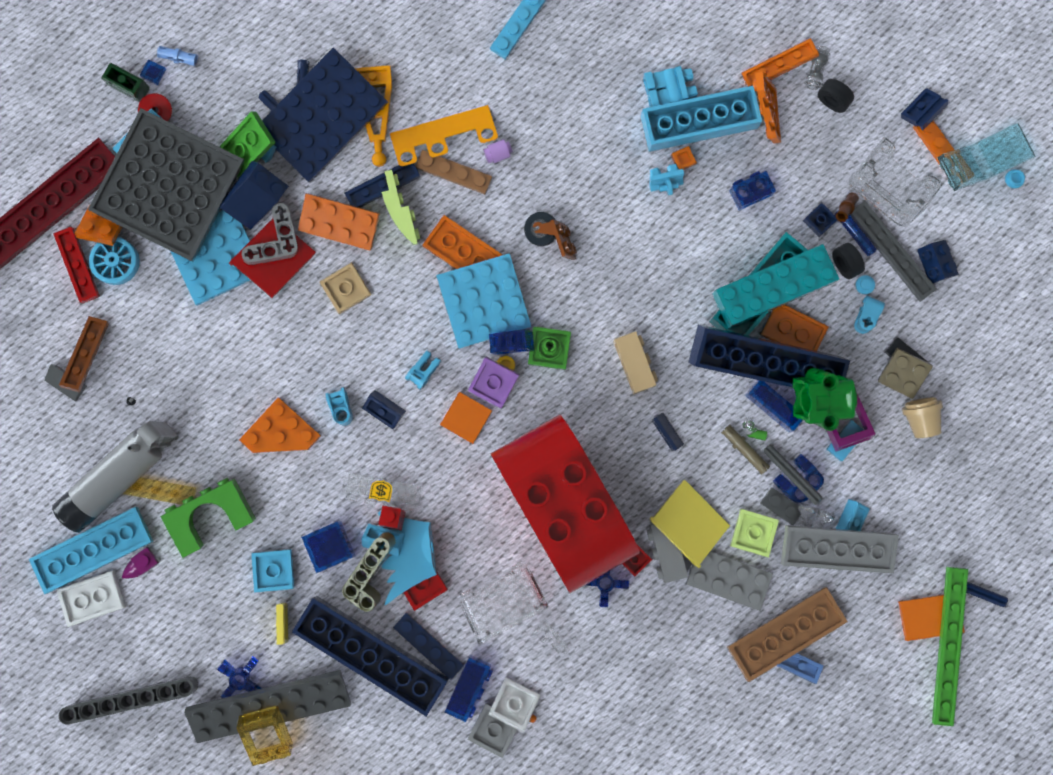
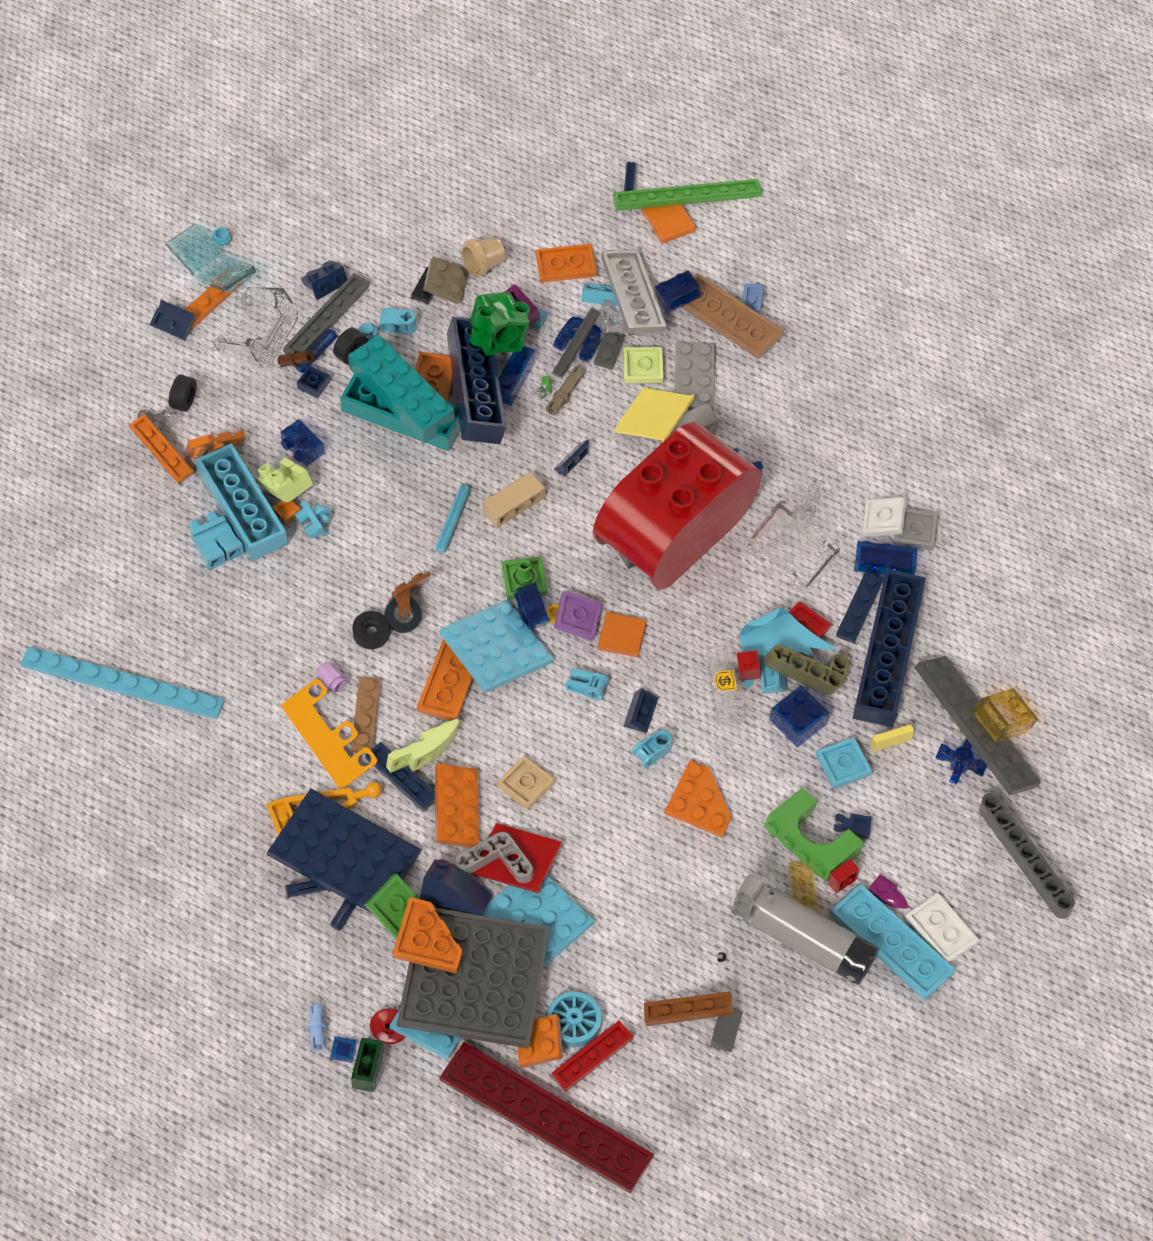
camera: 110 degrees left, 25 degrees down
none -> yellowish green hips [257,458,313,502]
none -> black tyre [352,611,390,649]
none -> orange plate [392,897,462,973]
none -> medium azure axle [436,484,470,553]
none -> orange tile [535,244,597,283]
none -> clear blue brick [655,270,701,313]
none -> red piece [828,859,859,894]
none -> dark blue plate [833,813,872,839]

